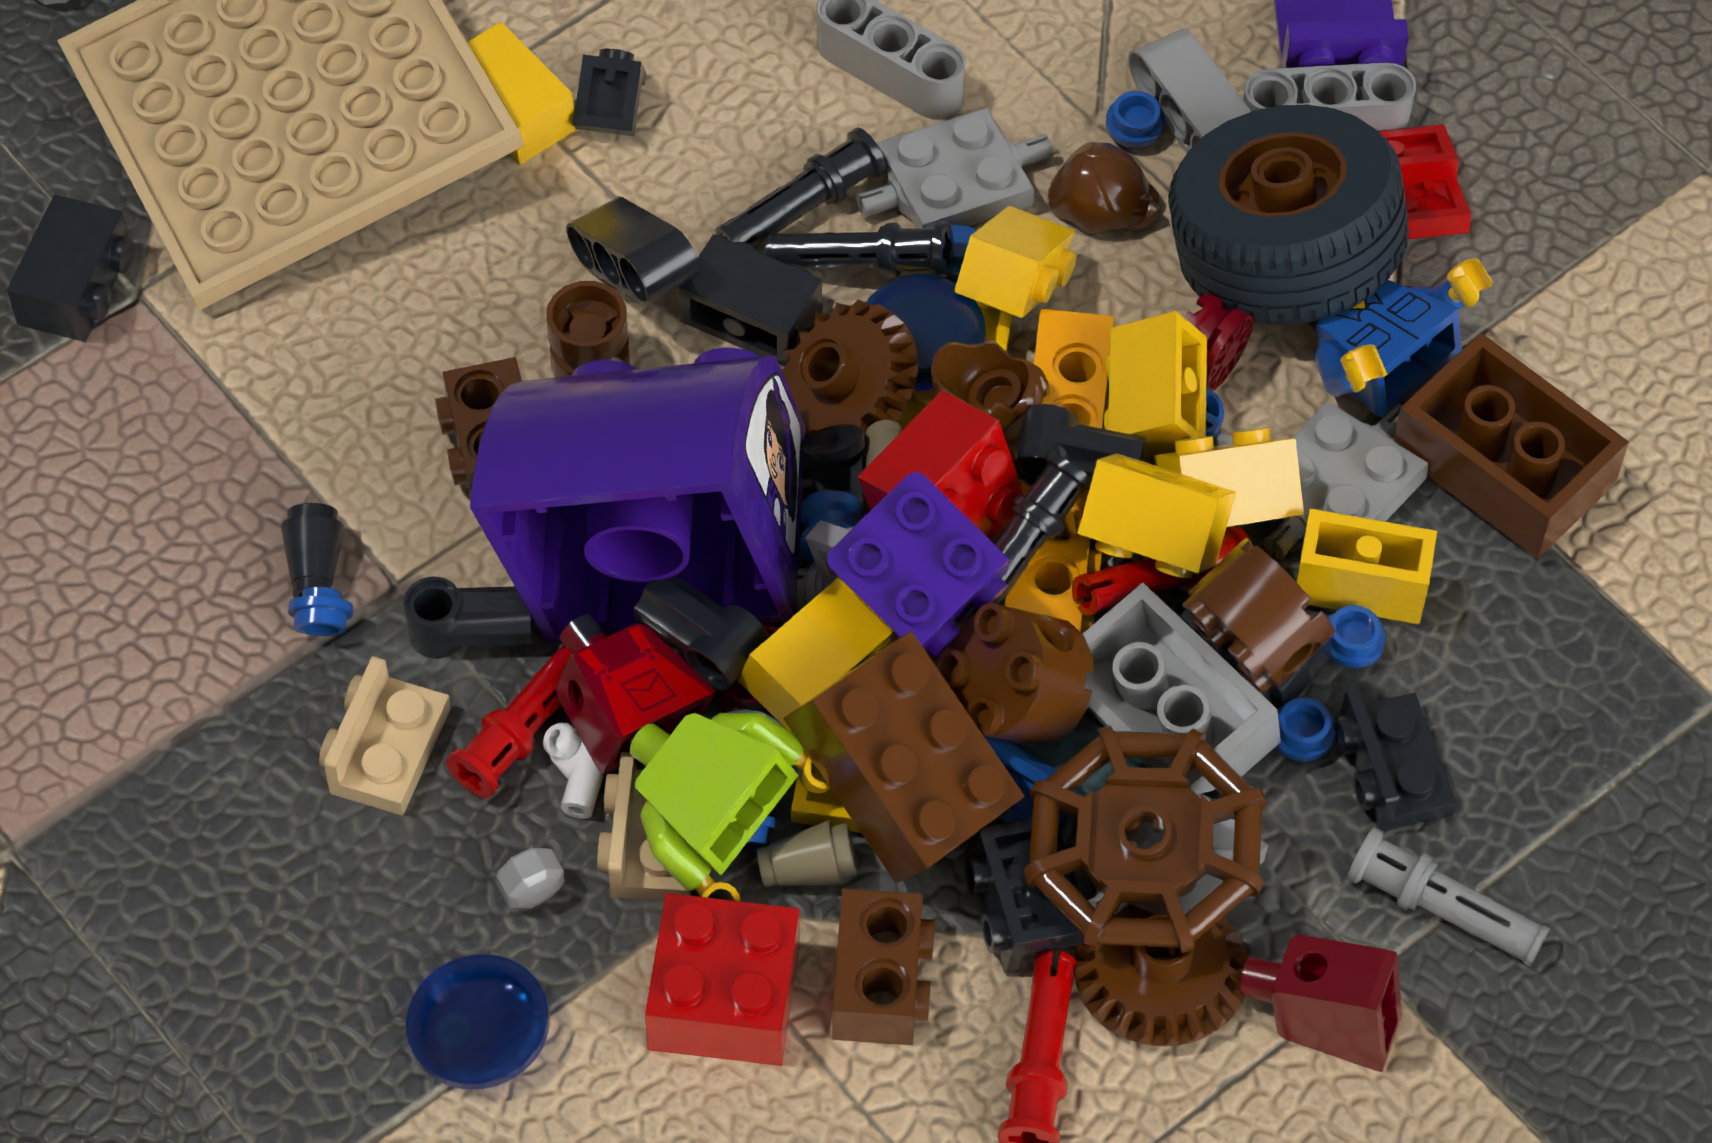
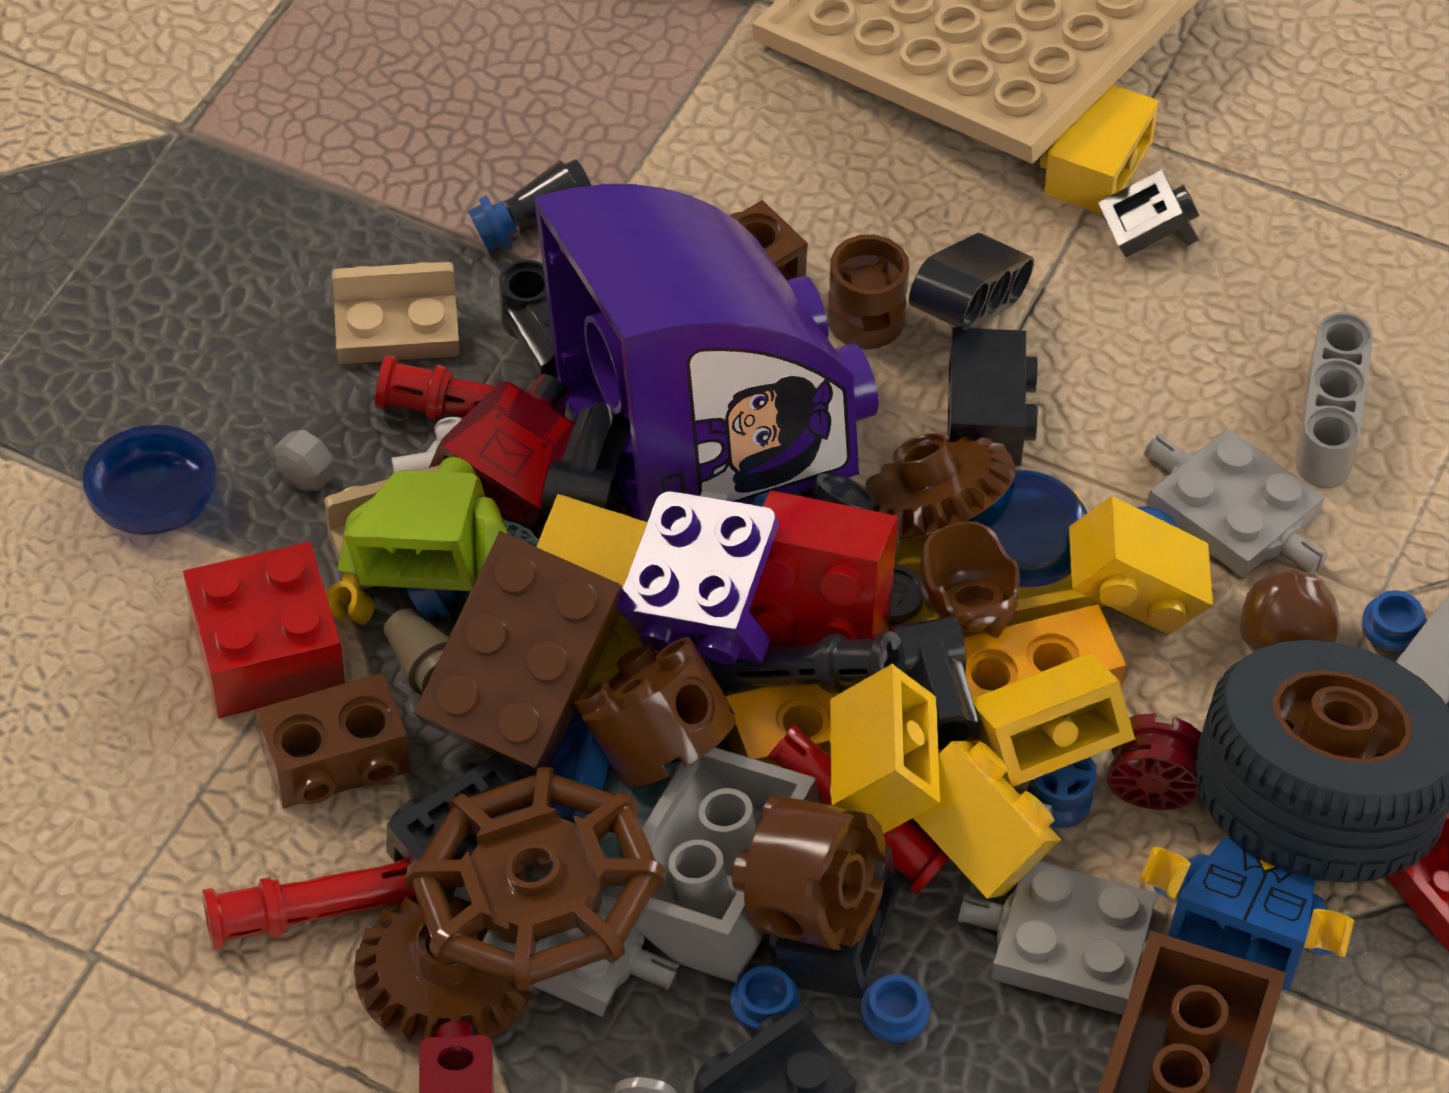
camera: 65 degrees right, 5 degrees down
black pin [715,127,887,248] -> none
black pin [766,222,954,278] -> none
yellow brick [1296,509,1437,624] -> none

